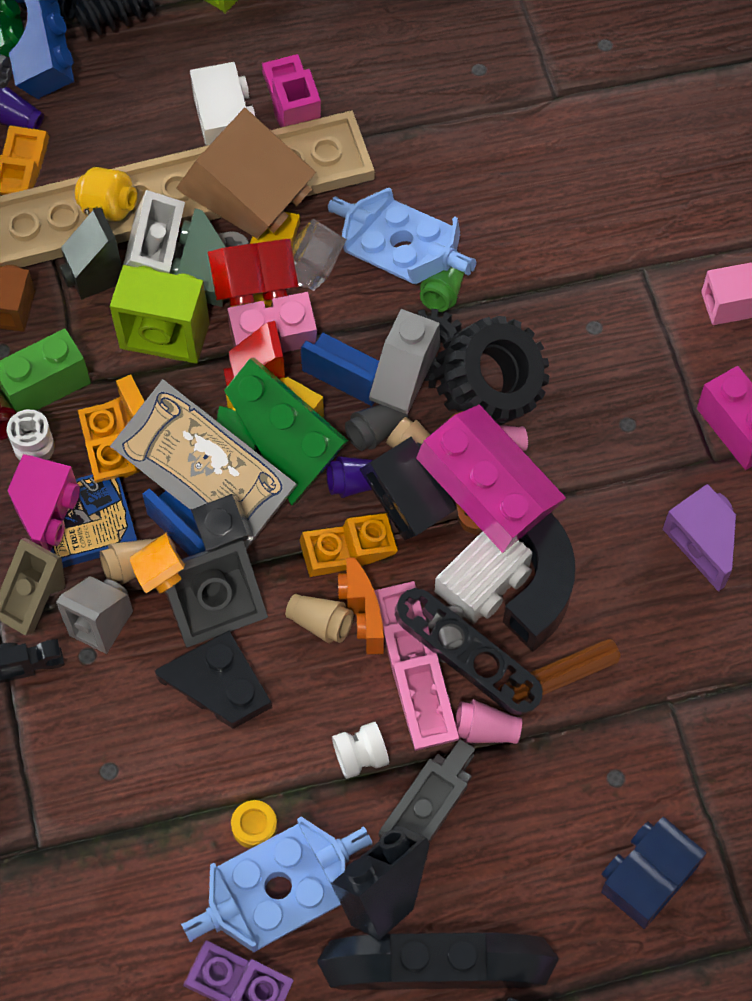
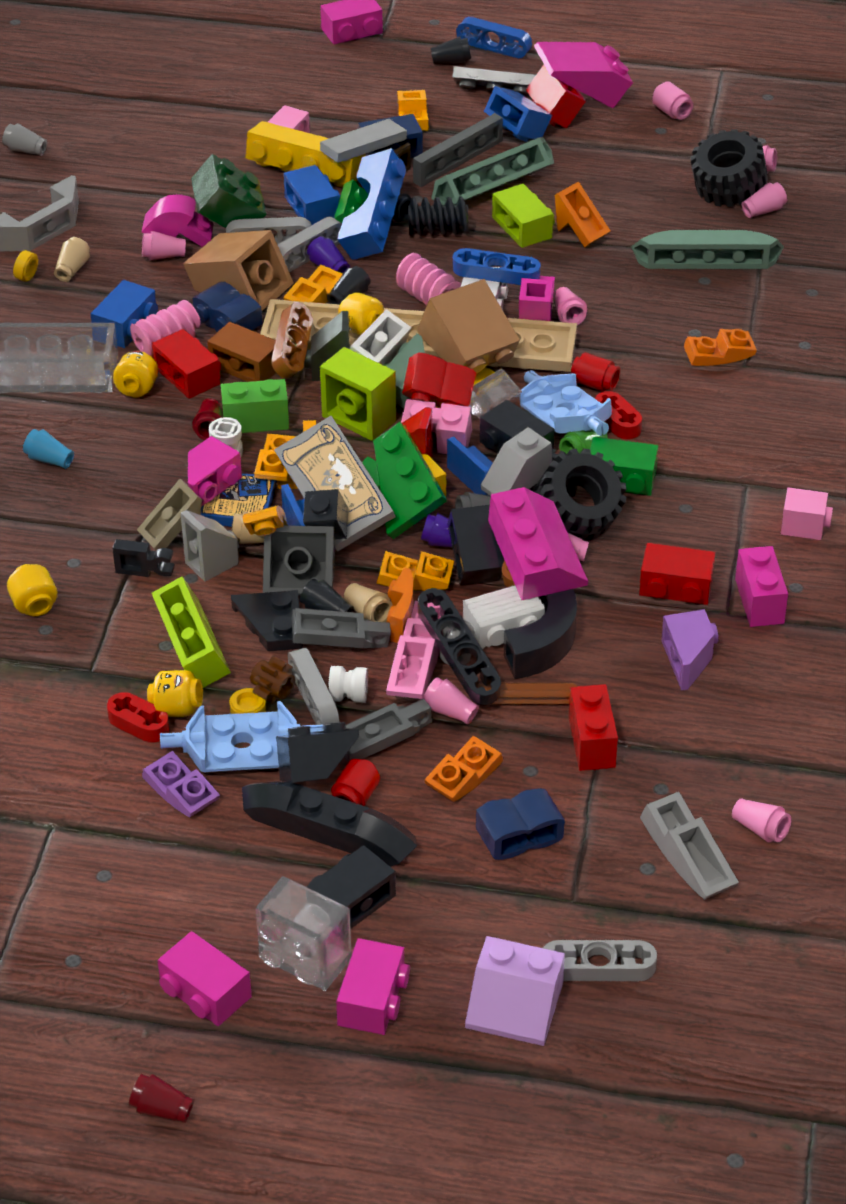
camera: 25 degrees right, 20 degrees down
none -> red beam [107,692,170,743]
none -> yellow head [147,670,203,717]
none -> lime brick [151,577,231,688]
none -> reddish brown gear [250,656,295,704]
none -> dark orange beam [271,302,313,379]
none -> light grey beam [288,648,339,731]
none -> dark grey hinge [292,608,391,648]
none -> black cone [300,578,354,612]
none -> black cone [327,266,371,305]
none -> red brick [331,759,381,806]
none -> bright pink piece [396,253,461,306]
none -> orange slope [424,736,504,802]
none -> blue beam [453,248,541,285]
none -> black brick [479,399,555,454]
none -> bright pink cone [554,287,587,325]
none -> red brick [569,684,618,771]
none -> red brick [571,352,621,392]
none -> green brick [590,437,659,496]
none -> red beam [595,391,642,439]
none -> red brick [639,543,716,605]
none -> orange slope [684,329,757,366]

